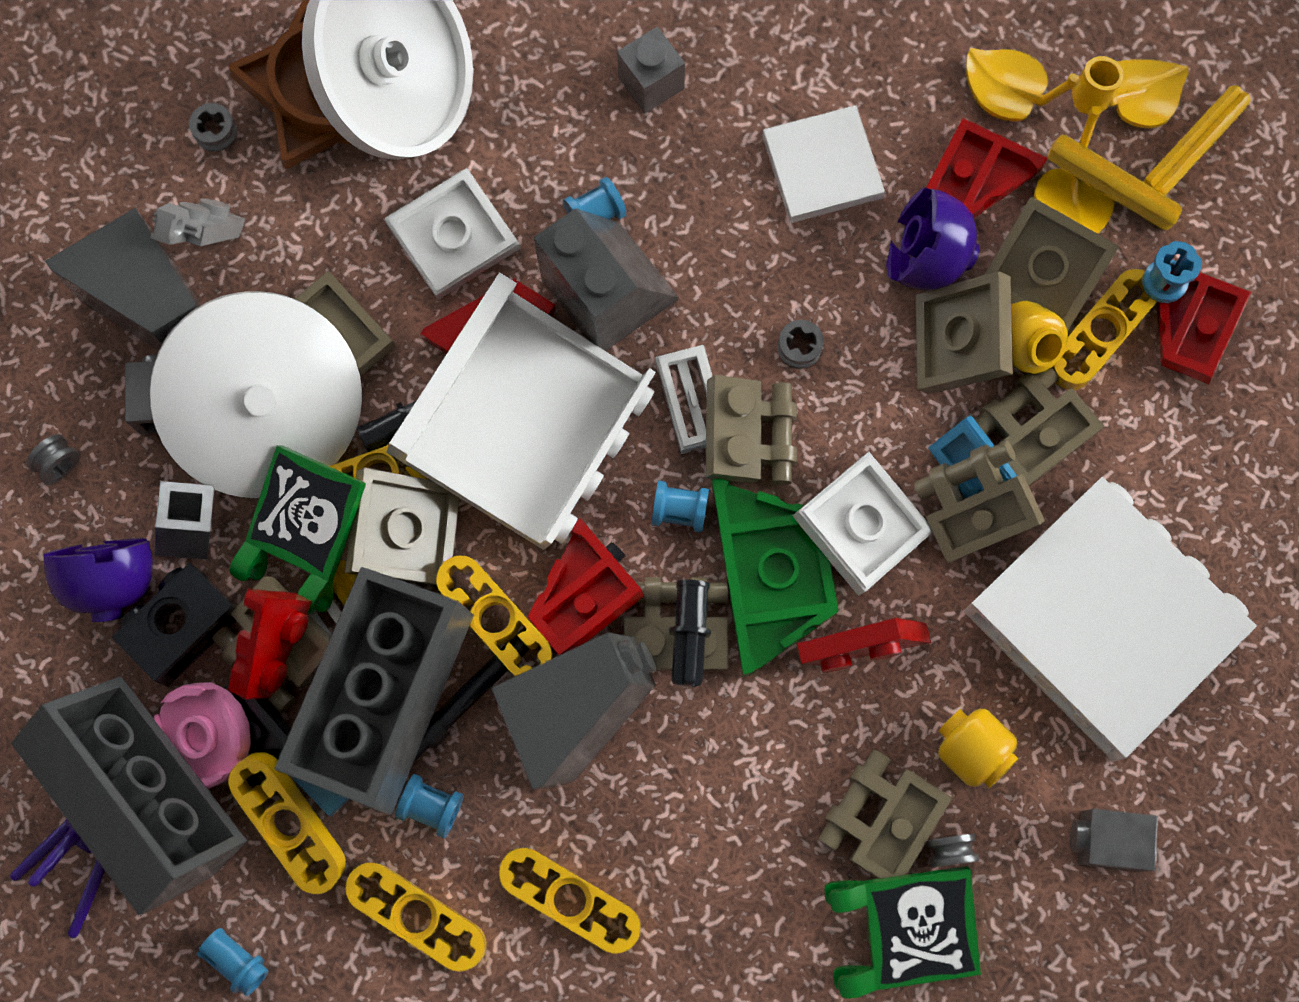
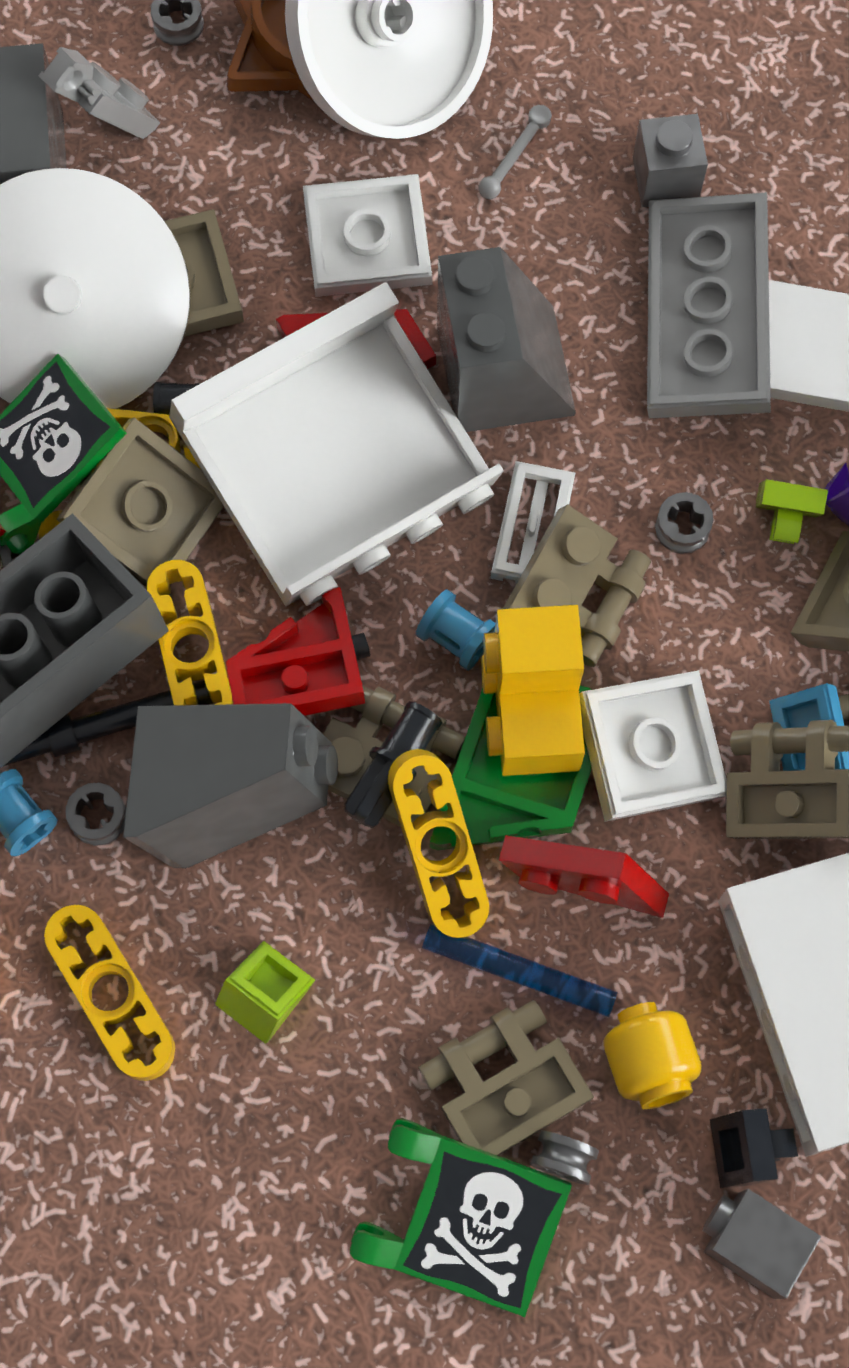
camera: 25 degrees right, 5 degrees down
dark azure bush [563,177,627,220] -> none
none -> flat silver bush [66,783,126,846]
none -> lime slope [215,941,315,1044]
none -> yellow beam [388,749,489,938]
none -> clear blue bar [422,924,618,1017]
none -> light grey hinge [478,105,552,199]
none -> yellow brick [481,605,585,776]
none -> light grey tile [647,192,771,418]
none -> black tile [710,1108,798,1189]
none -> lime tile [755,479,828,544]

